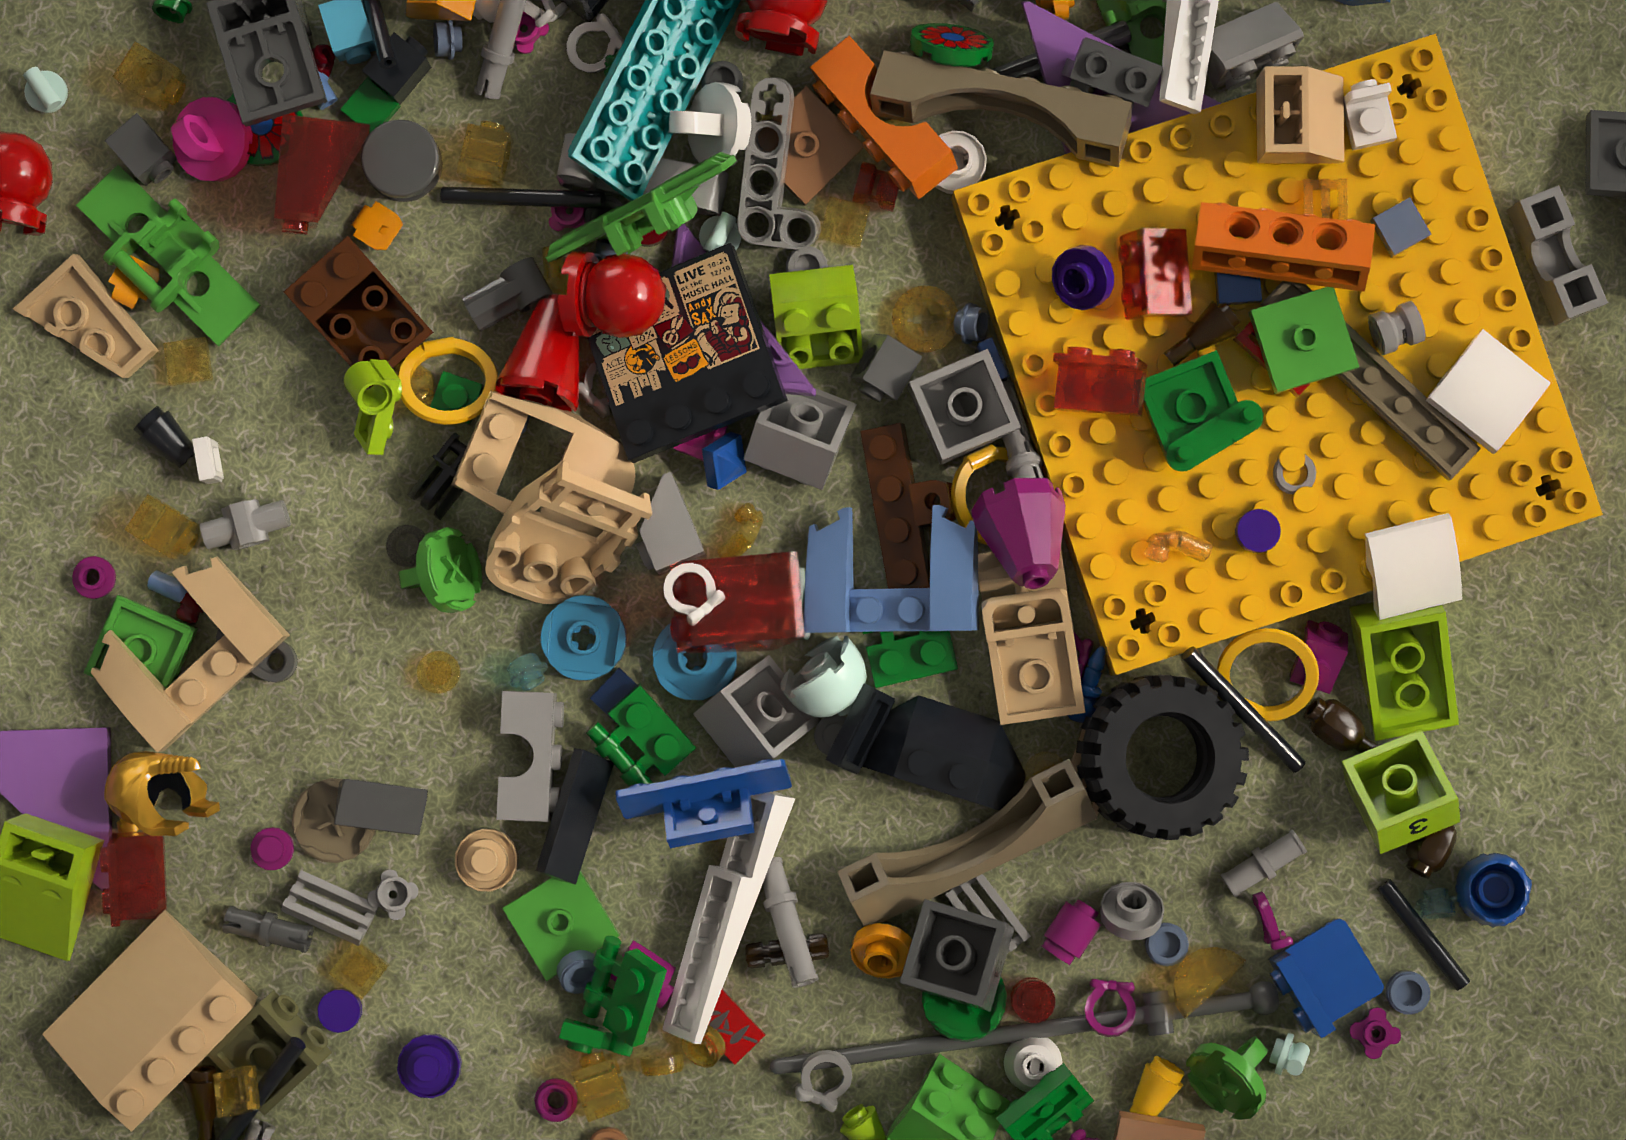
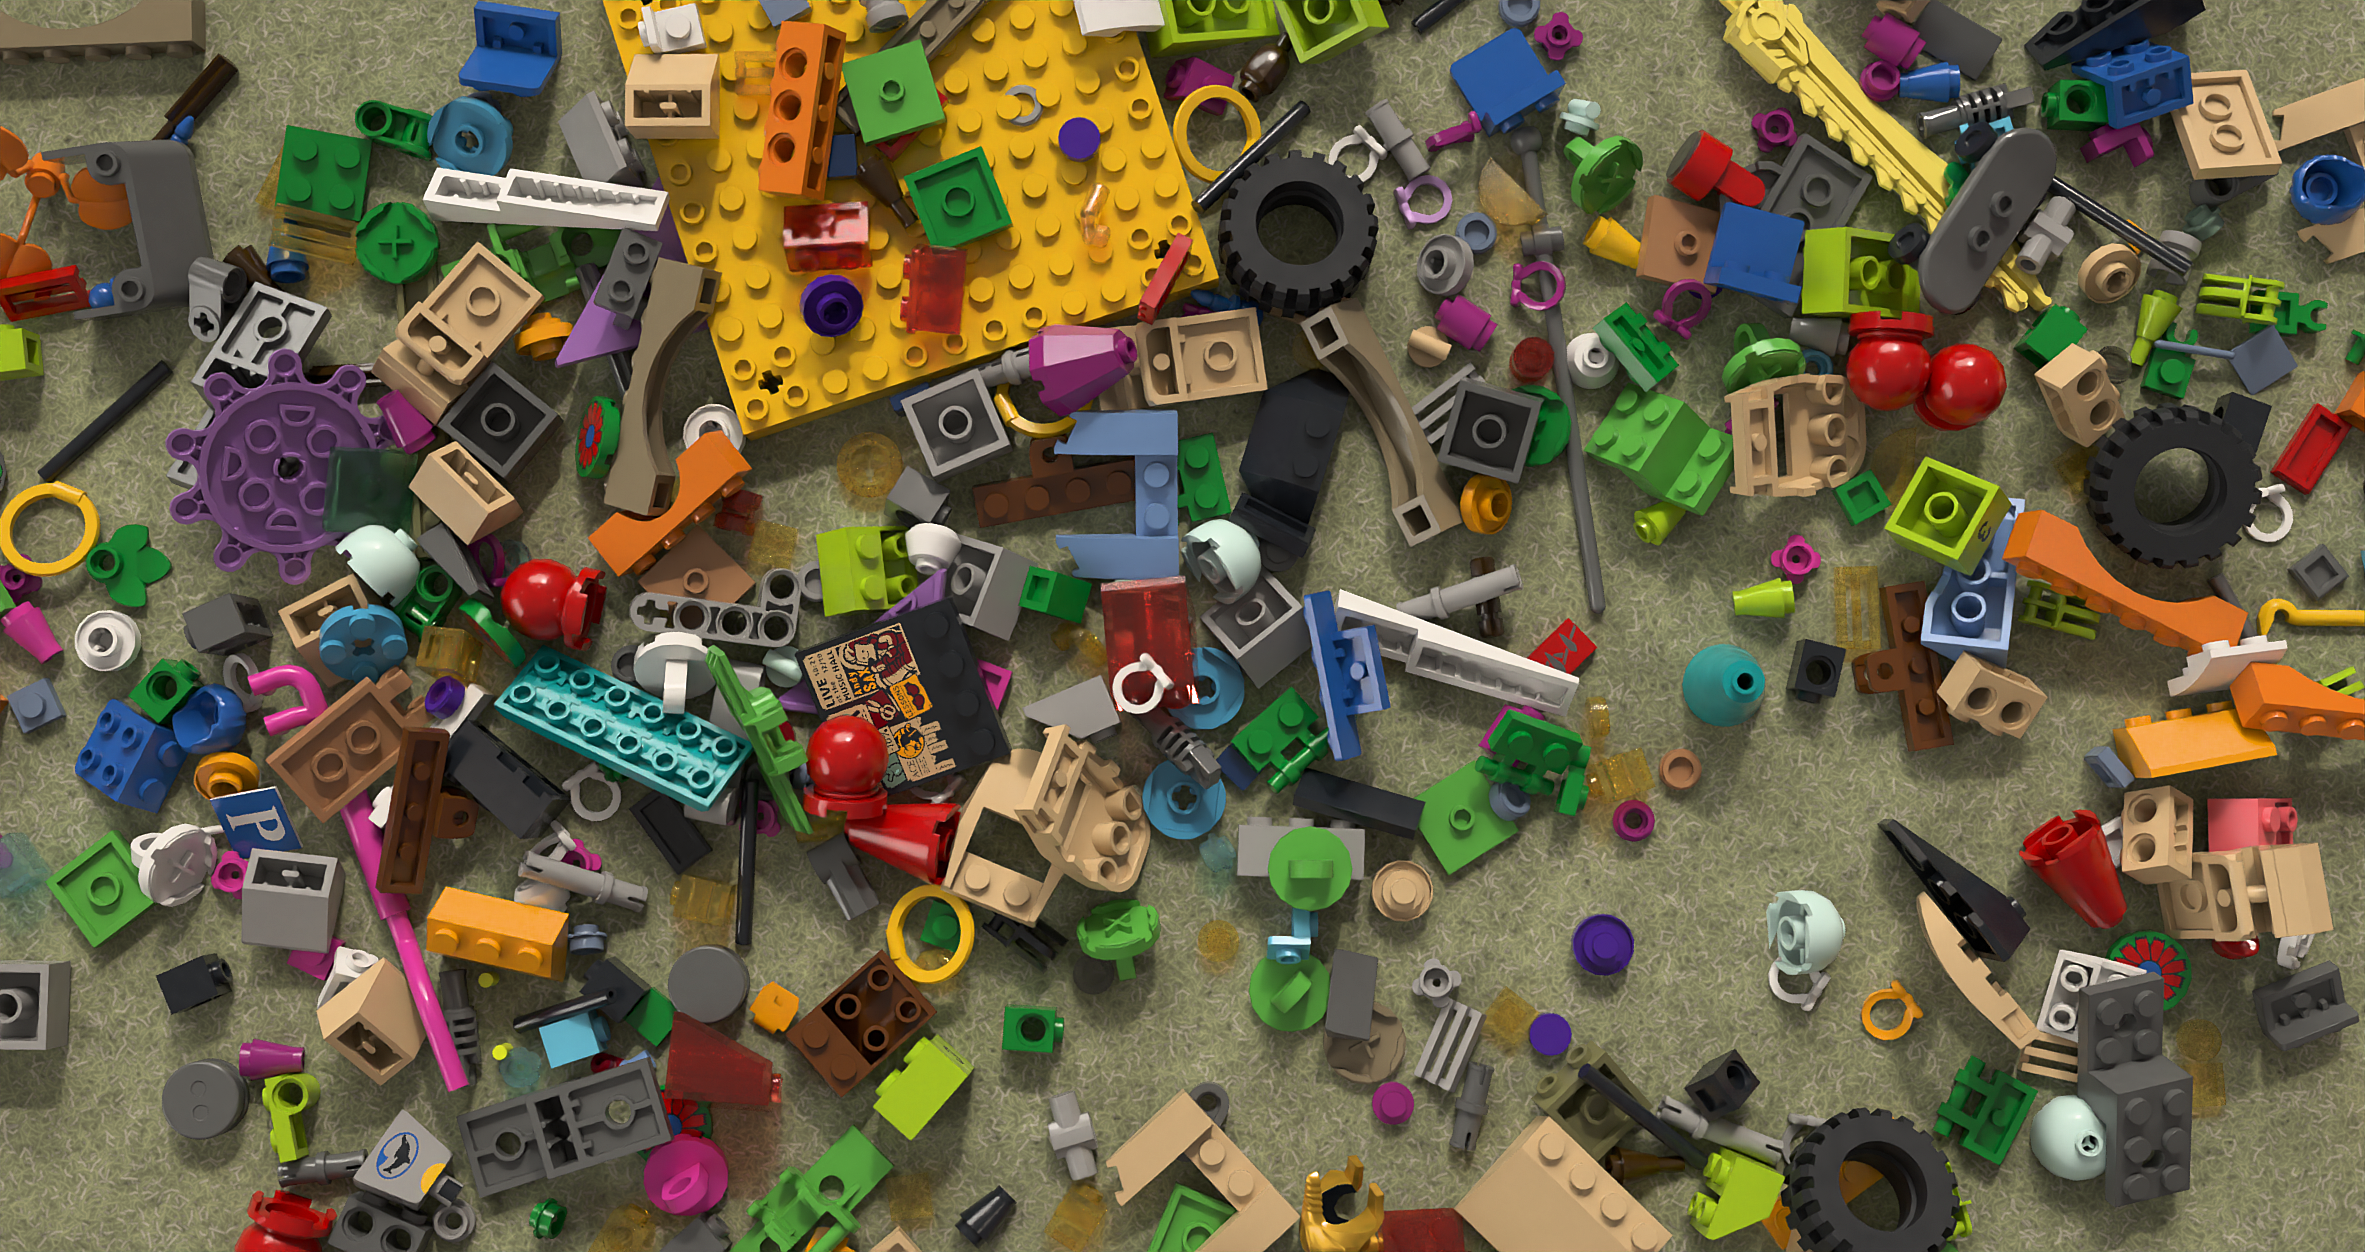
camera: 90 degrees left, 0 degrees up
arm [147,570,204,625] -> none
white tile [192,436,224,484] -> none
clear yellow tile [213,1066,260,1118] -> none
lime plate [344,359,402,455] -> none
clear yellow tile [681,1025,726,1068] -> none
blue tile [702,432,747,490] -> none
light grey piece [795,1050,852,1113] -> none
sand blue plate [954,302,990,344] -> none
green piece [1166,400,1263,472] -> none
none -> black tile [629,789,713,875]
none -> lime brick [873,1034,974,1141]
none -> white cone [905,523,962,575]
none -> green brick [1002,1004,1064,1053]
none -> green brick [1018,566,1092,624]
none -> dark grey hinge [1130,695,1221,789]
none -> tile [1137,233,1193,325]
none -> bright green tile [1249,953,1331,1032]
none -> bright green tile [1267,826,1353,911]
none -> medium azure bracket [1267,907,1318,964]
none -> white piece [1328,125,1388,182]
none -> lavender piece [1393,175,1452,229]
none -> tan plate [1407,326,1452,368]

